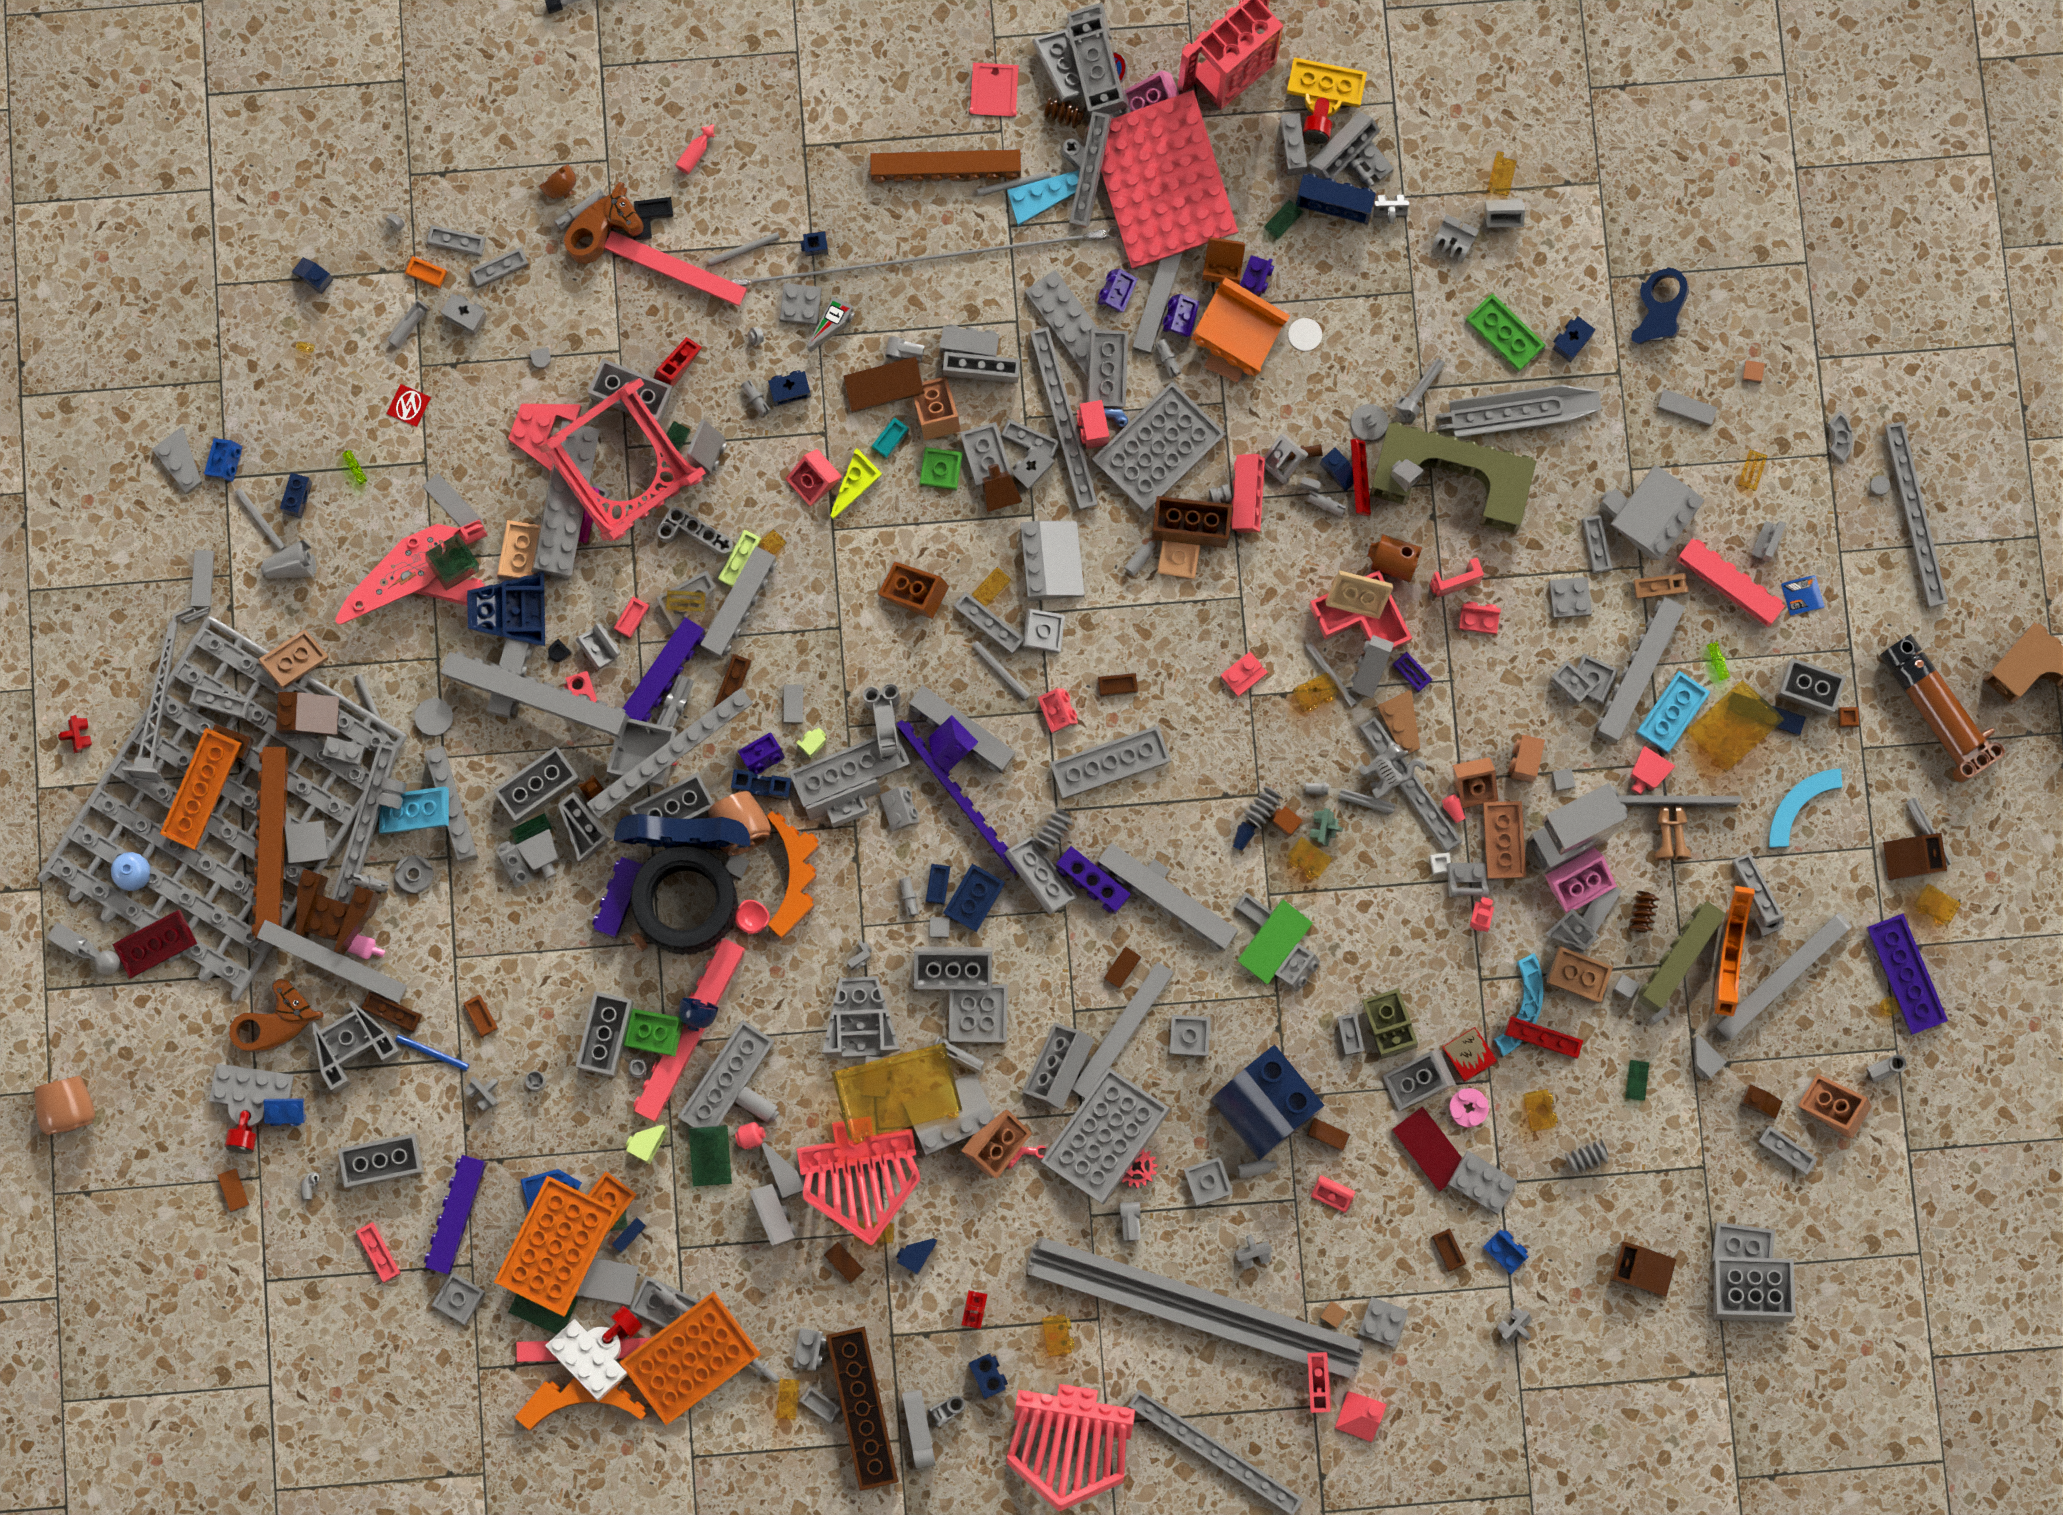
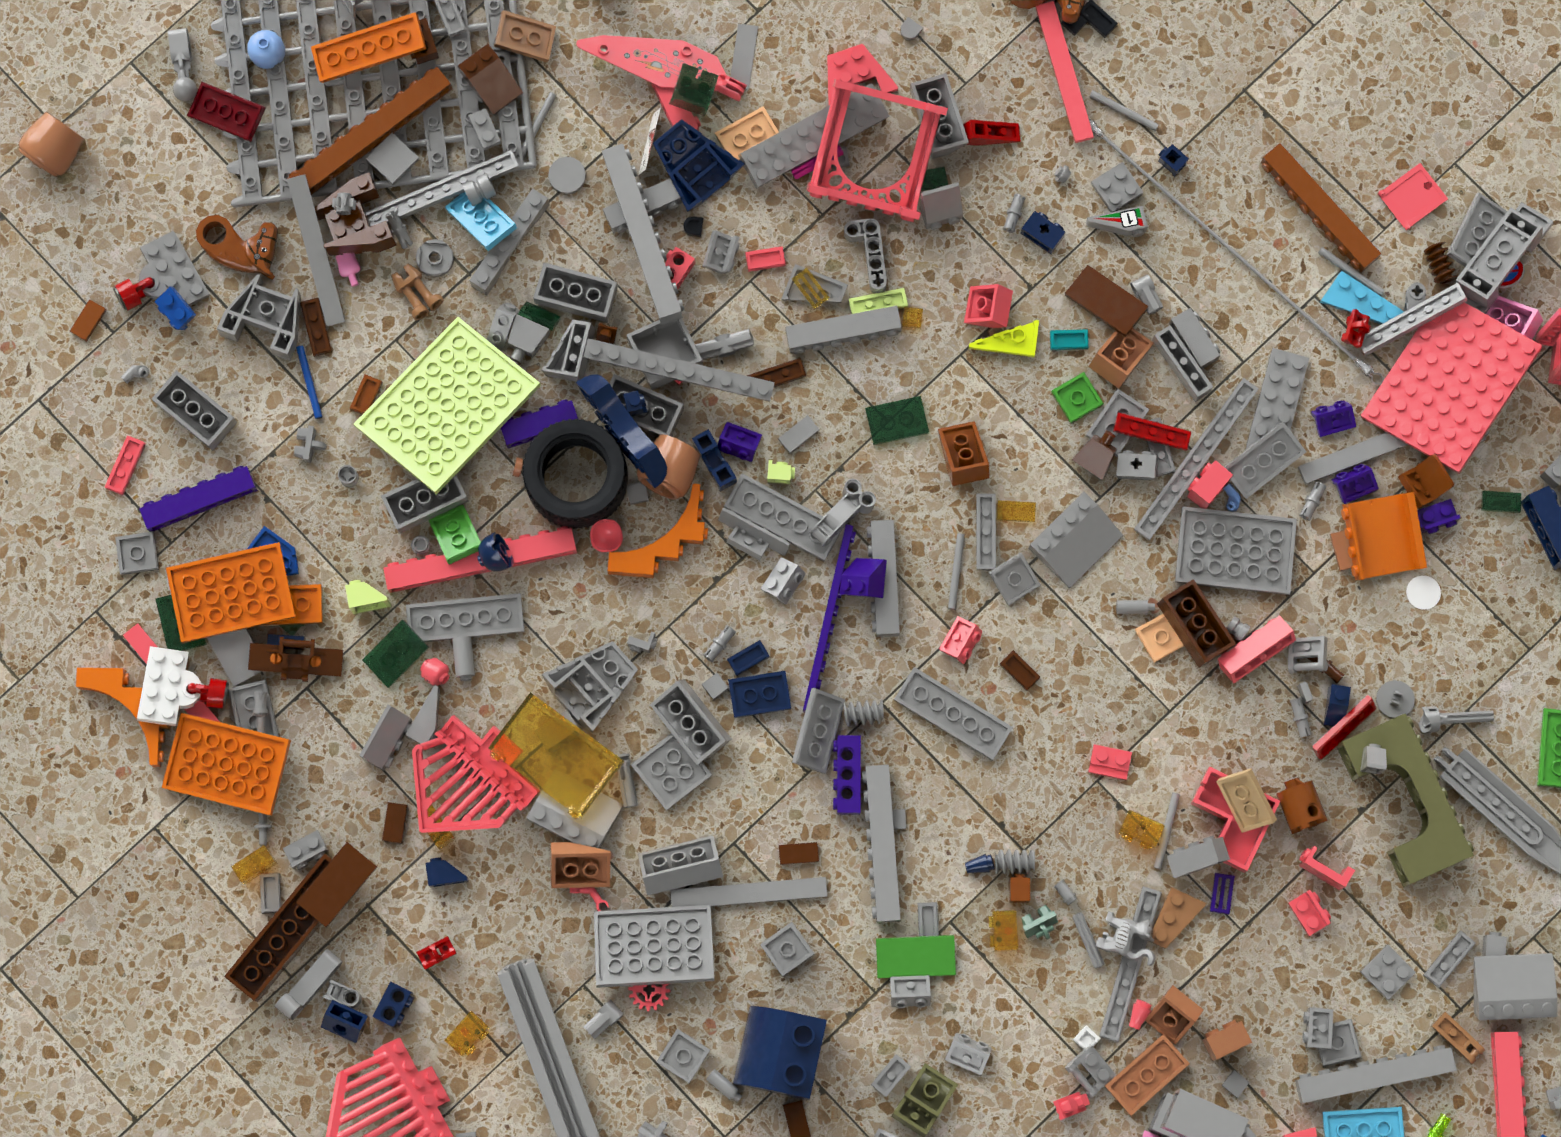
camera: 55 degrees right, 0 degrees up
dark purple brick [622,617,705,722] -> none
coral wheel [675,124,715,175] -> none
none -> reddish brown piece [248,637,343,682]
none -> reddish brown tile [296,842,377,928]
none -> dark blue brick [321,1000,368,1043]
none -> light grey gear [332,193,356,215]
none -> yellowish green plate [354,317,541,495]
none -> medium nougat piece [391,263,444,320]
none -> dark blue brick [623,390,647,417]
none -> white sticker [638,108,661,176]
none -> clear green tile [865,396,929,445]
none -> light grey bracket [945,1033,992,1075]
none -> red tile [1113,412,1191,451]
none -> red hips [1341,309,1371,348]

